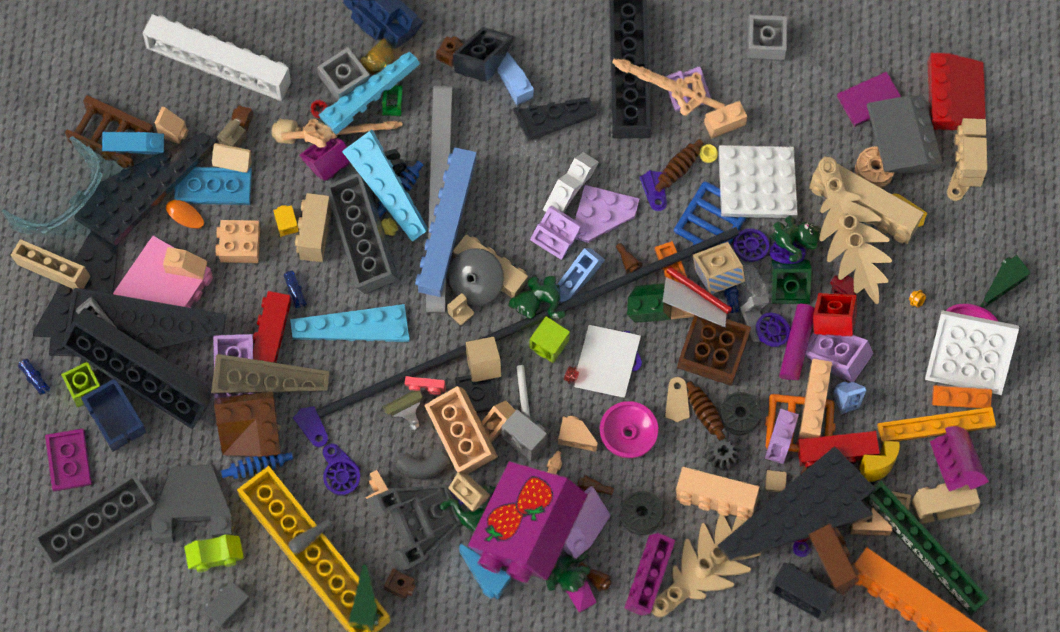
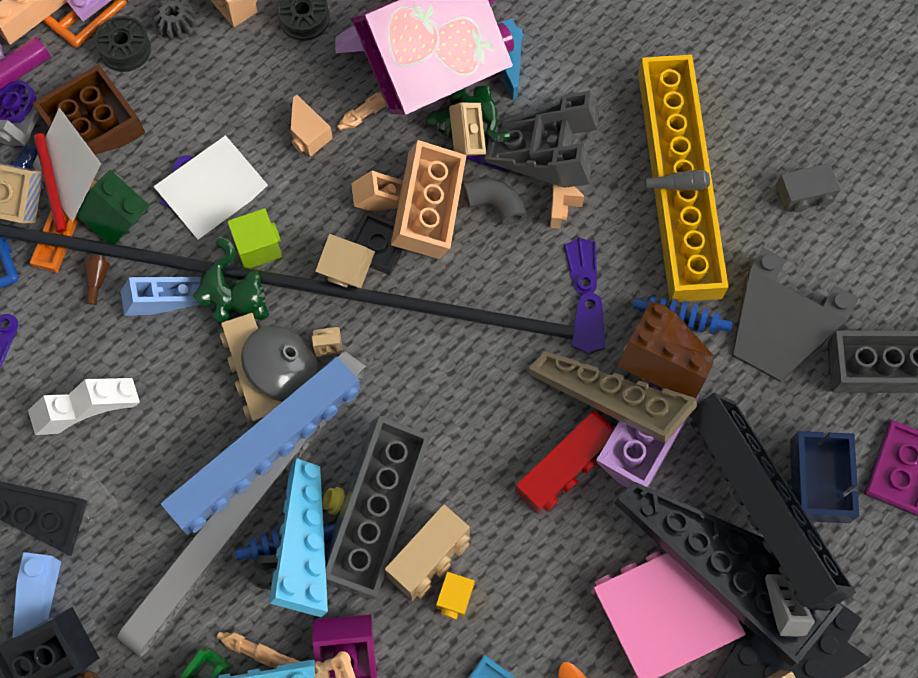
camera: 145 degrees left, 0 degrees up
clear blue pin [18,359,50,395] -> none
lime head [61,362,100,407] -> none
light nougat slope [163,247,207,280] -> none
lime brick [184,535,244,572] -> none
light nougat brick [216,220,260,263] -> none
clear blue axle [283,271,307,309] -> none
medium azure wing [290,304,410,342] -> none
dark purple wheel [323,459,360,495] -> none
dark green slope [349,564,380,631] -> none
olive piece [382,391,423,430] -> none
reddish brown brick [384,568,416,600] -> none
coral plate [405,376,446,395] -> none
light grey brick [501,410,547,461] -> none
white bar [516,365,530,416] -> none
lavender slope [530,205,583,260] -> none
clear red plate [563,366,579,384] -> none
lavender plate [575,185,639,243] -> none
reddish brown cone [577,474,614,495] -> none
dark pink dish [600,401,658,458] -> none
tan piece [665,377,690,423] -> none
reddish brown piece [686,381,725,440] -> none

